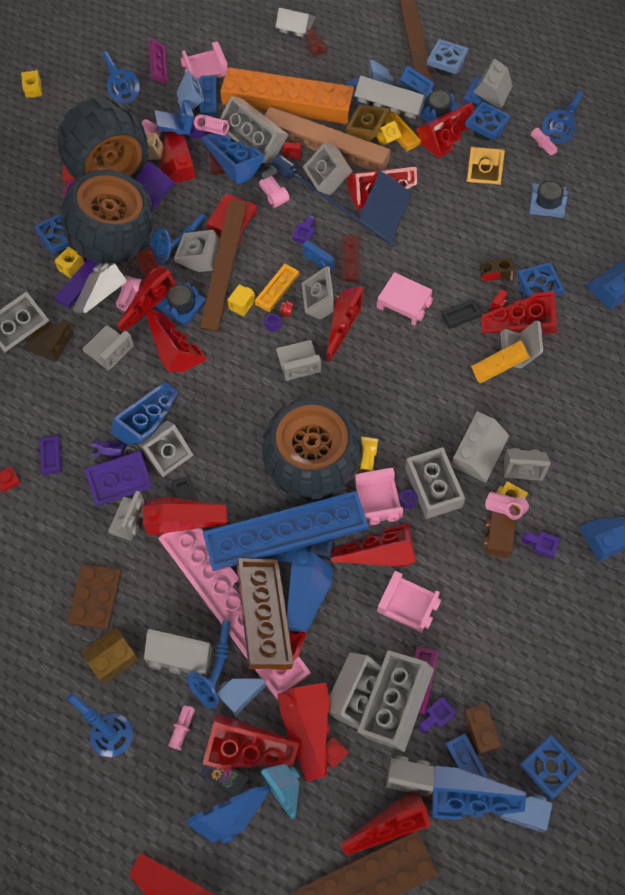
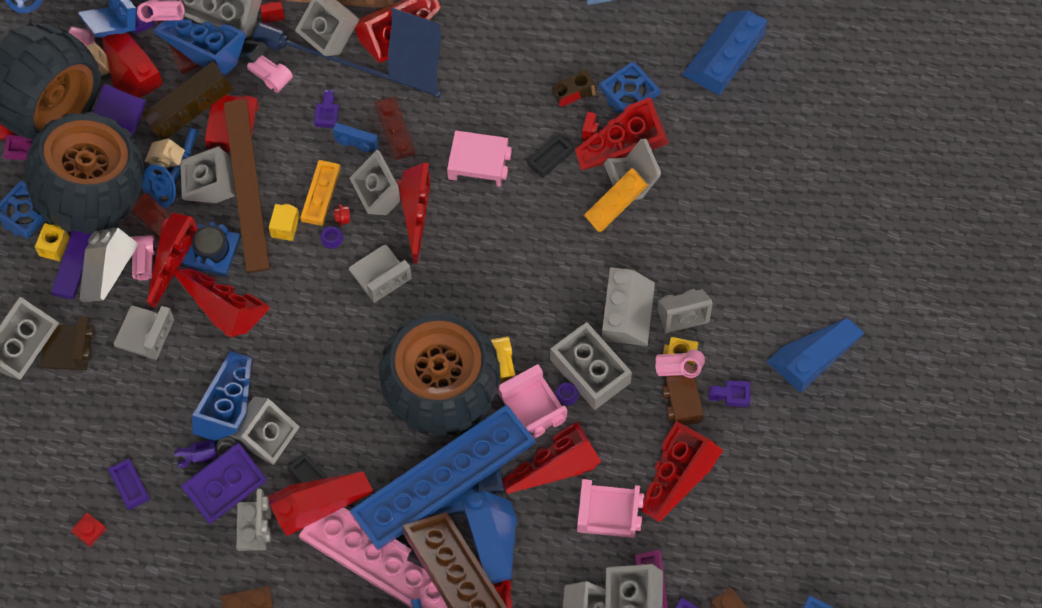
camera: 20 degrees left, 0 degrees up
none -> dark brown brick [142,61,234,140]
none -> tan brick [145,139,185,172]
none -> red wedge [641,421,723,522]

